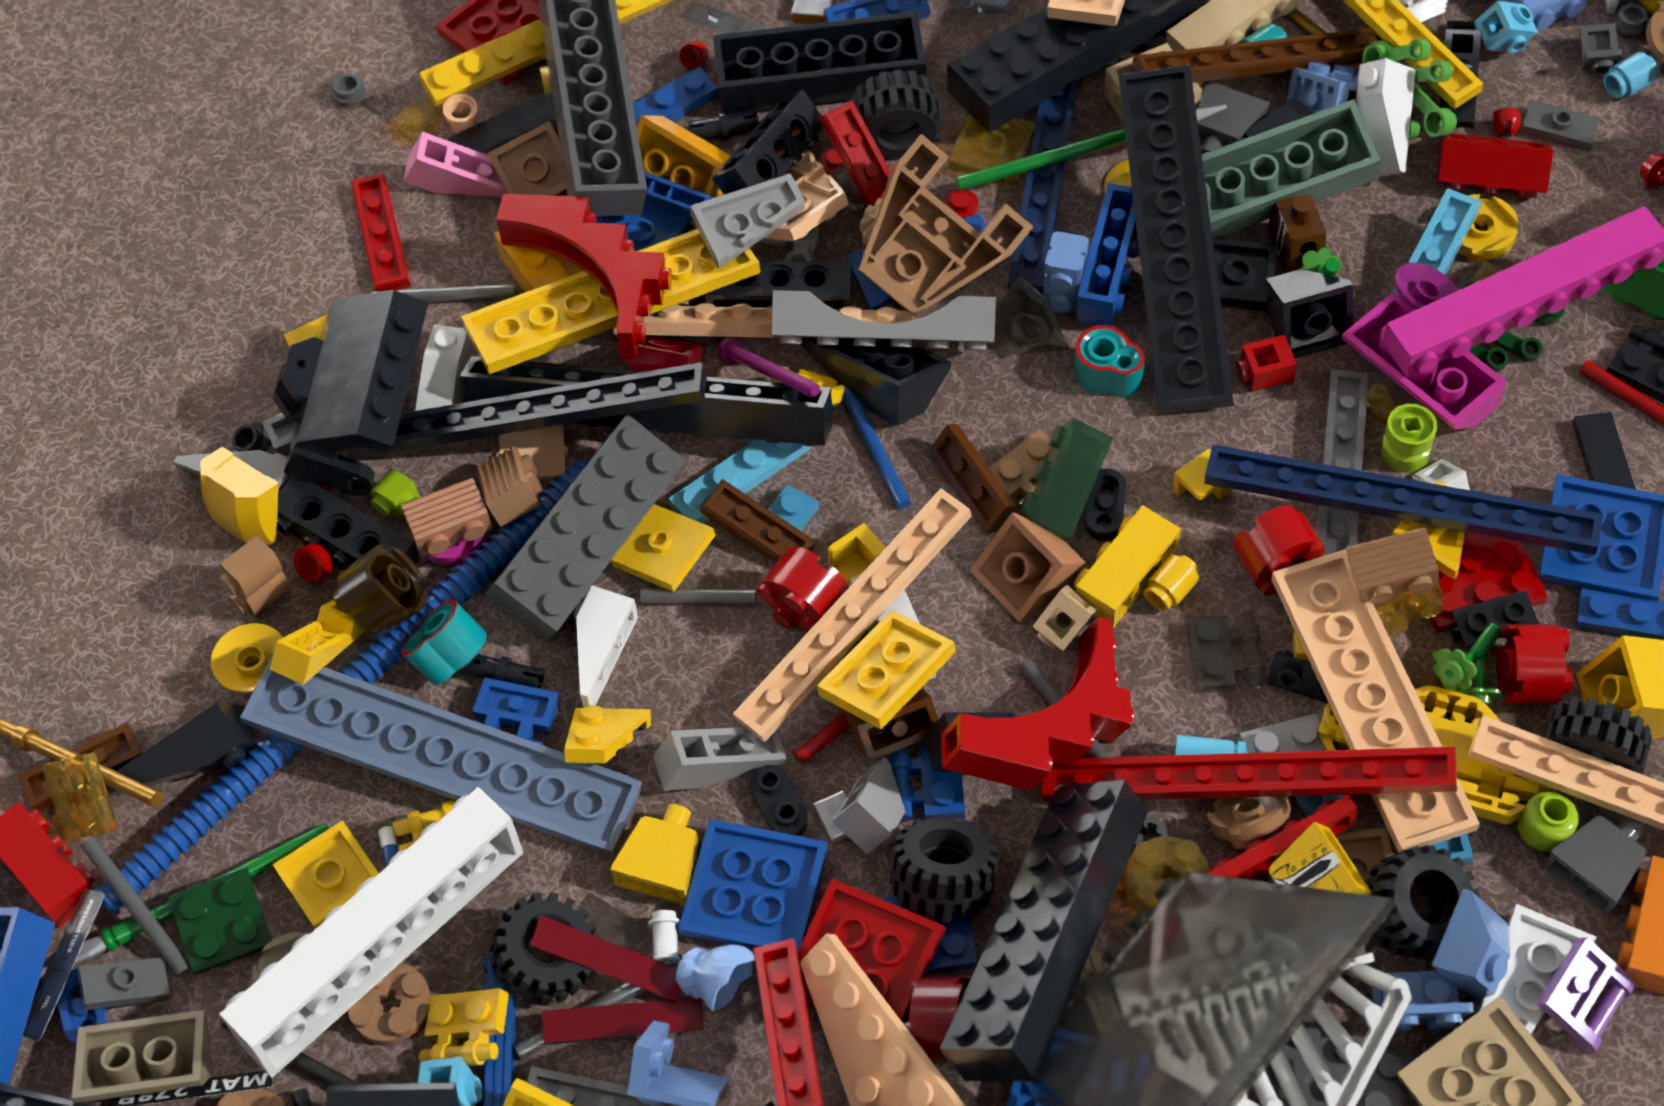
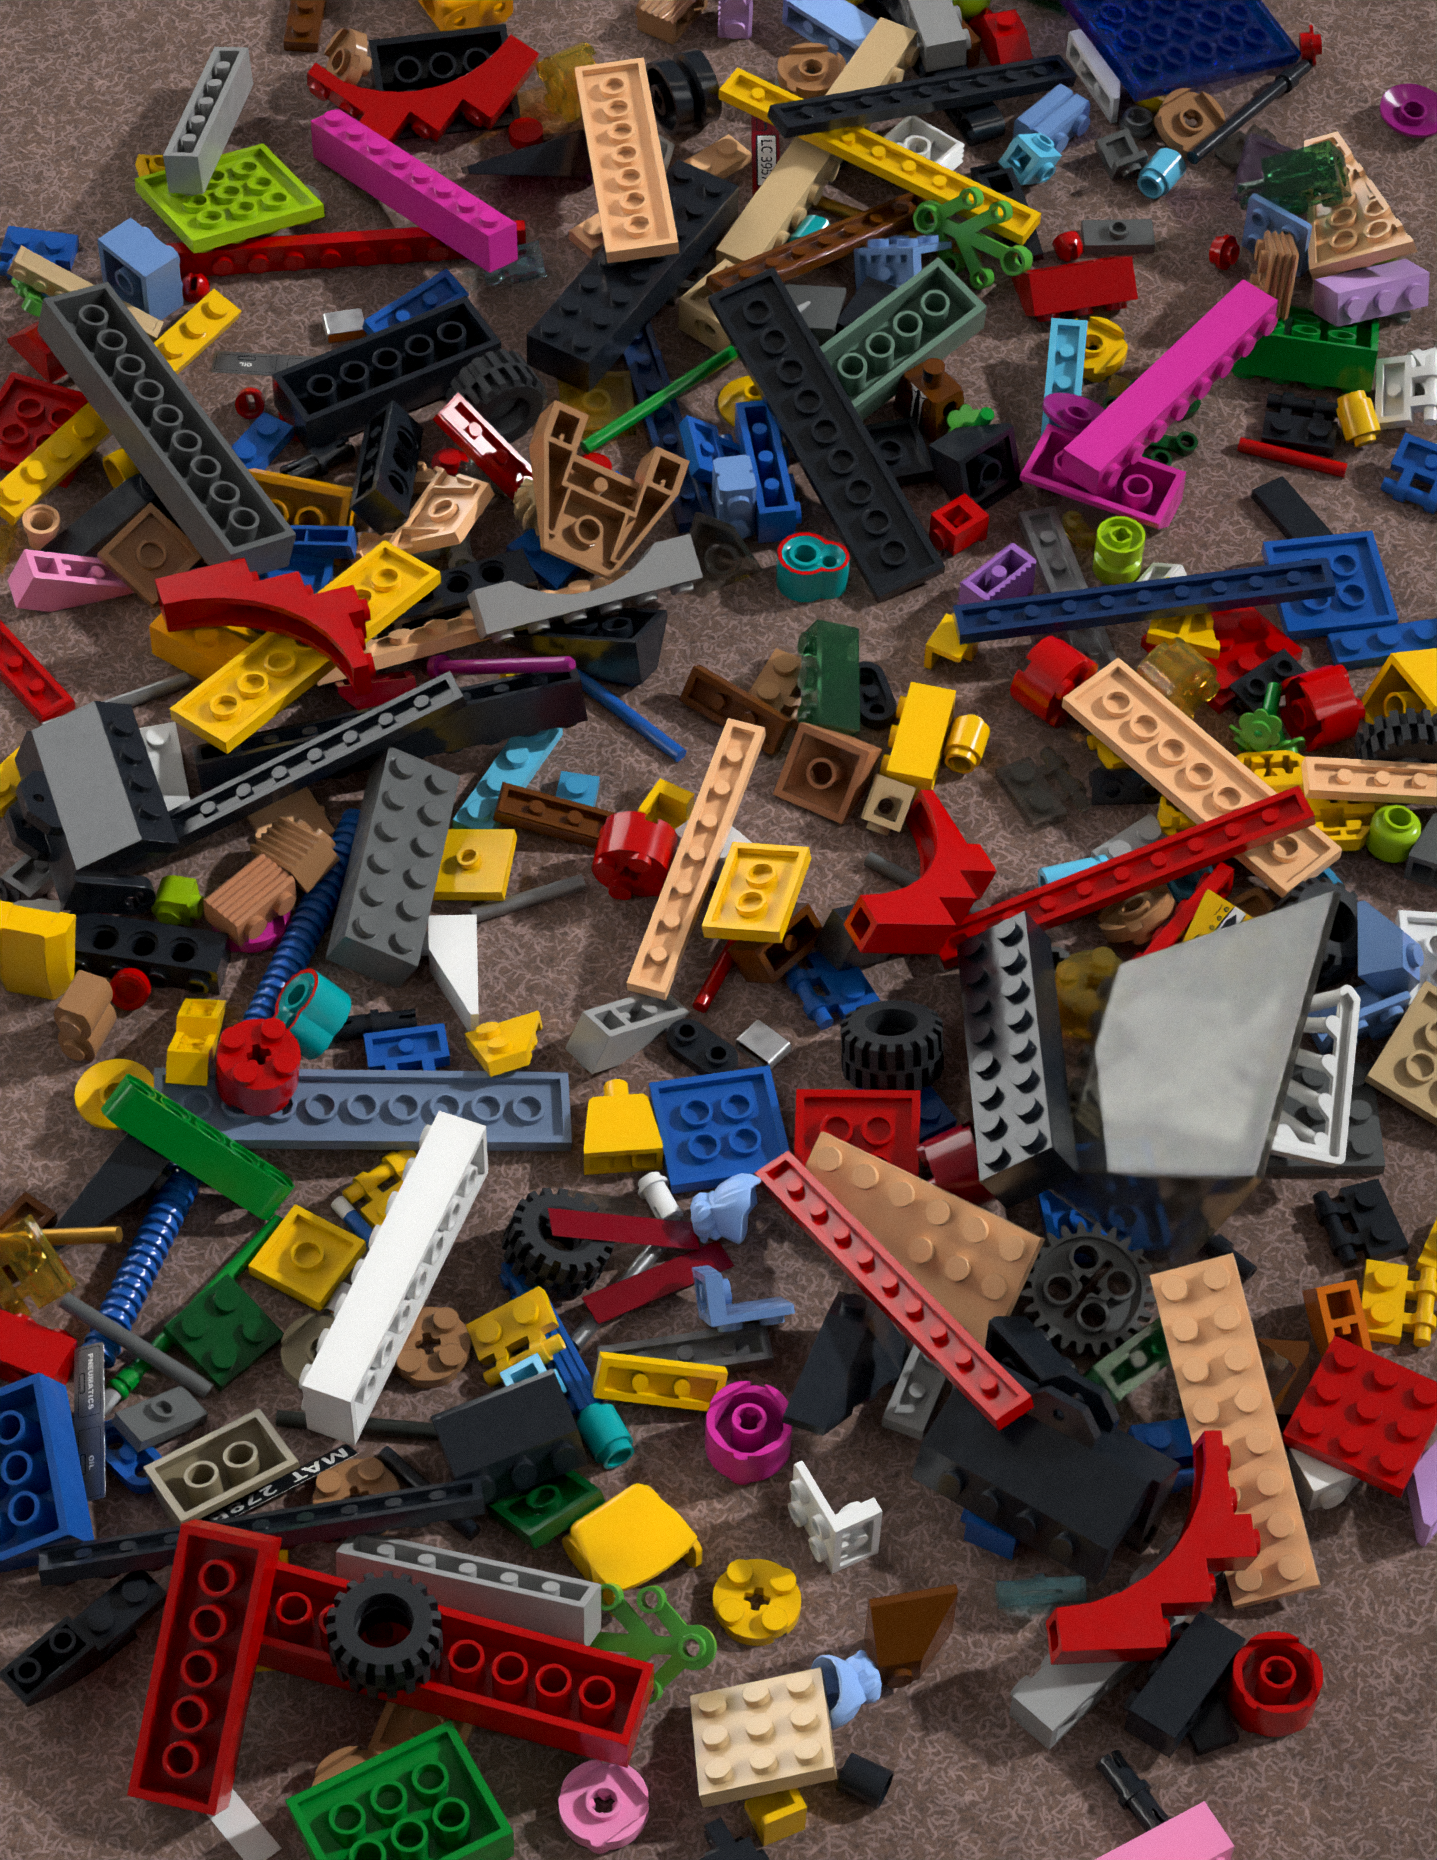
camera: 30 degrees left, 5 degrees down
dark brown brick [333,545,428,639] -> none
light grey wing [691,173,805,270] -> none
light grey slope [832,757,905,854] -> none
medium nougat brick [1346,527,1439,604] -> none
white slope [1356,58,1416,177] -> none
none -> green beam [101,1074,295,1220]
none -> red brick [215,1018,301,1116]
none -> blue plate [679,415,740,484]
none -> medium lavender brick [957,543,1036,605]

